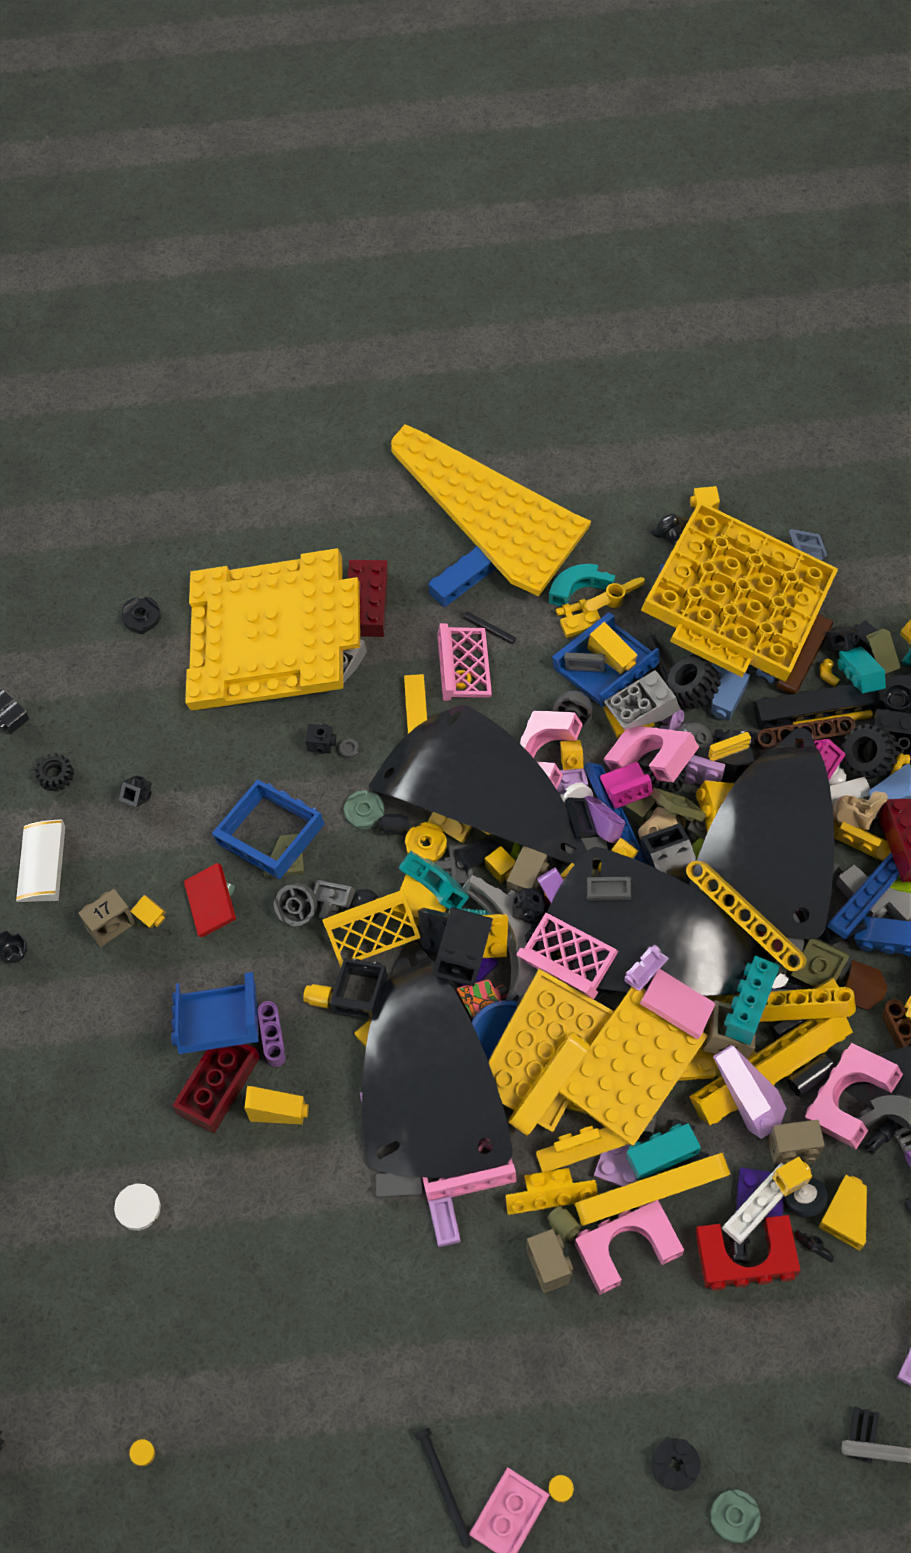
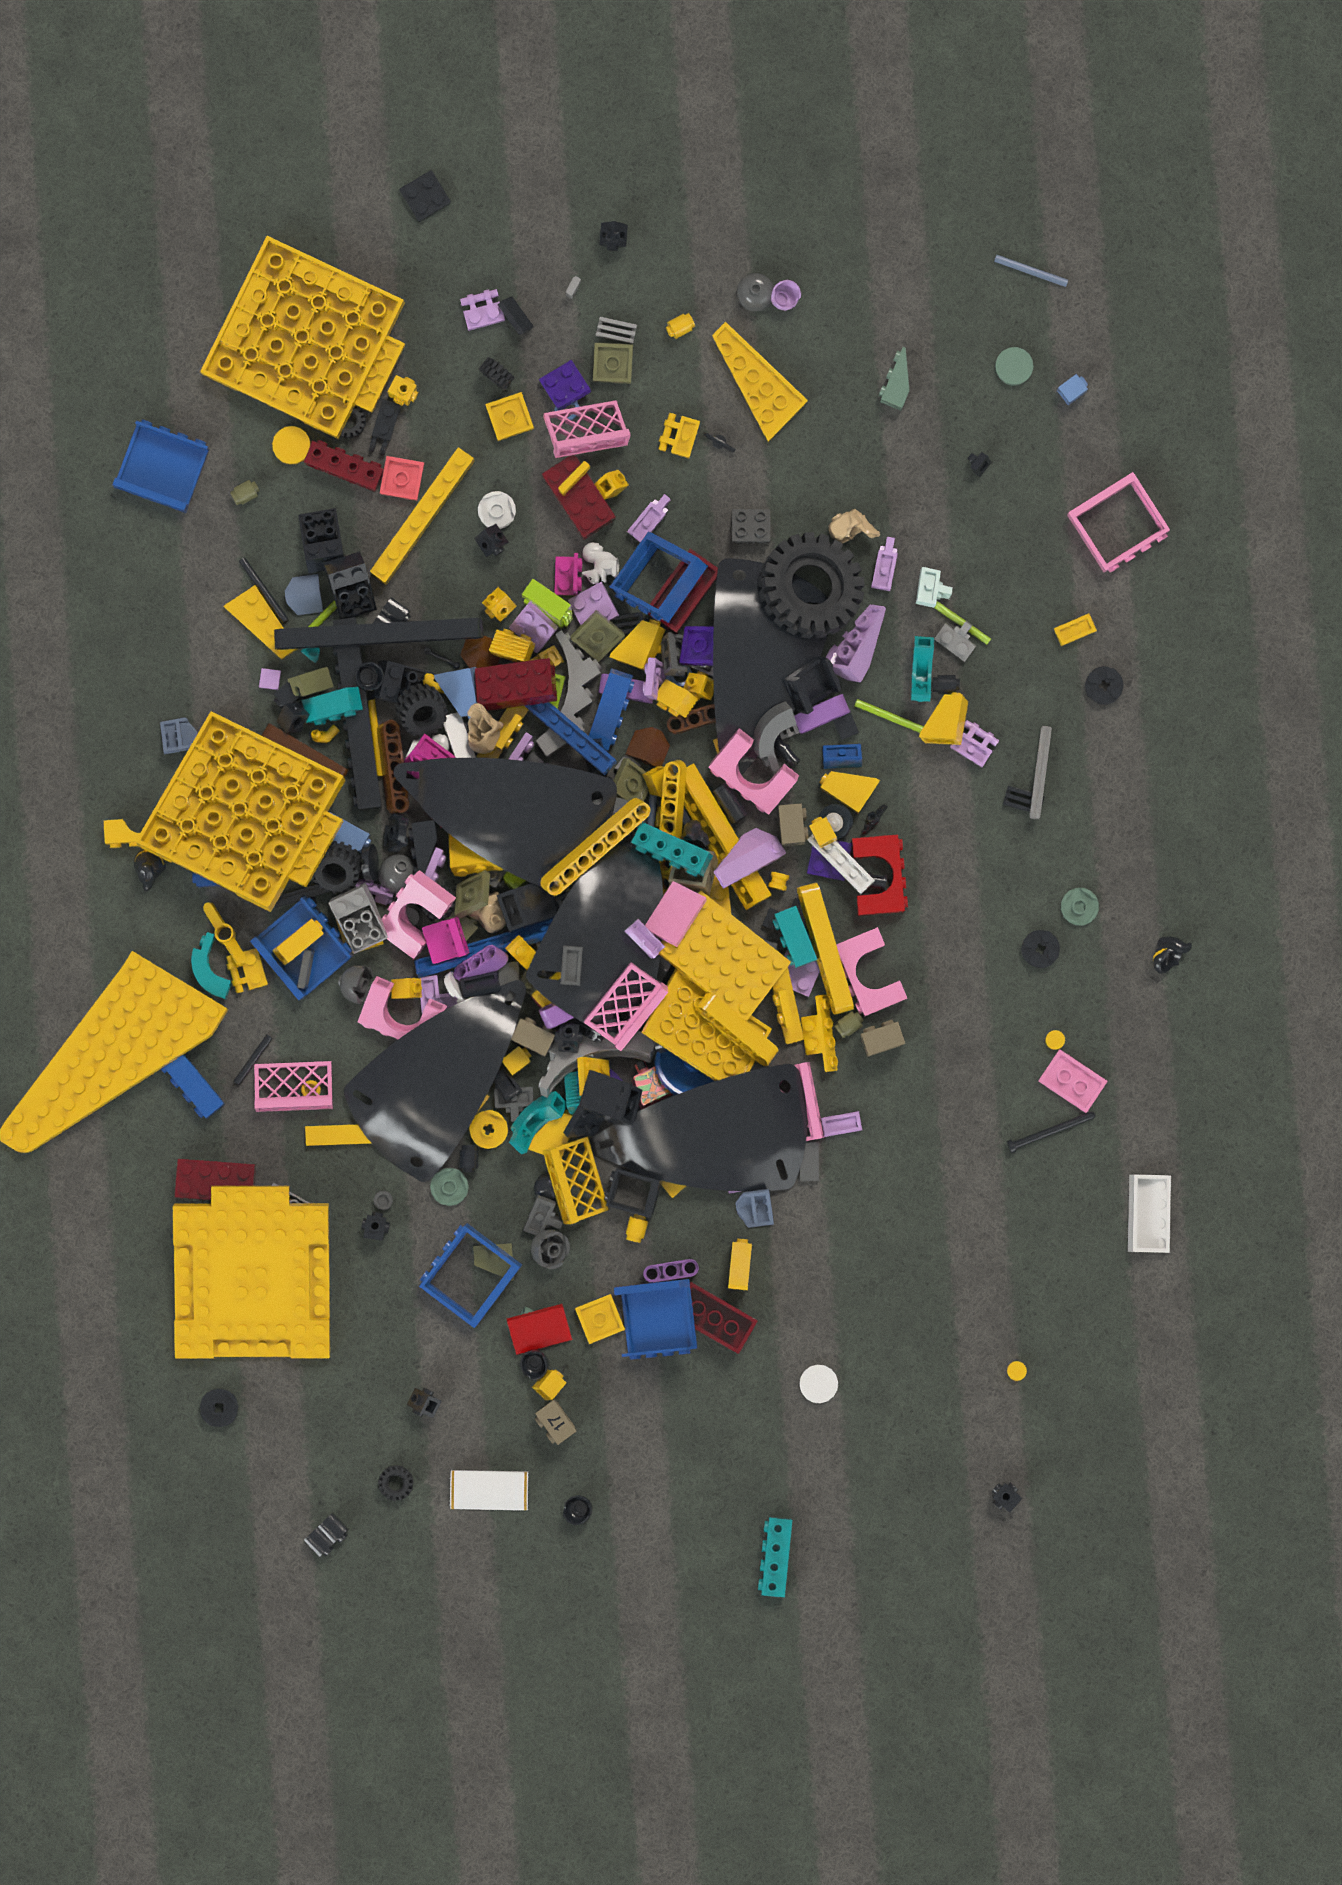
camera: 90 degrees left, 25 degrees up
yellow tile [708,732,751,762] -> none
none -> lavender tile [259,668,281,690]
none -> black tile [361,844,379,882]
none -> lavender plate [509,732,534,761]
none -> black hair [520,1349,549,1380]
none -> yellow plate [575,1294,625,1344]
none -> black hair [680,820,711,851]
none -> sand blue slope [736,1189,774,1228]
none -> yellow wheel [768,872,790,891]
none -> blue slope [823,744,862,769]

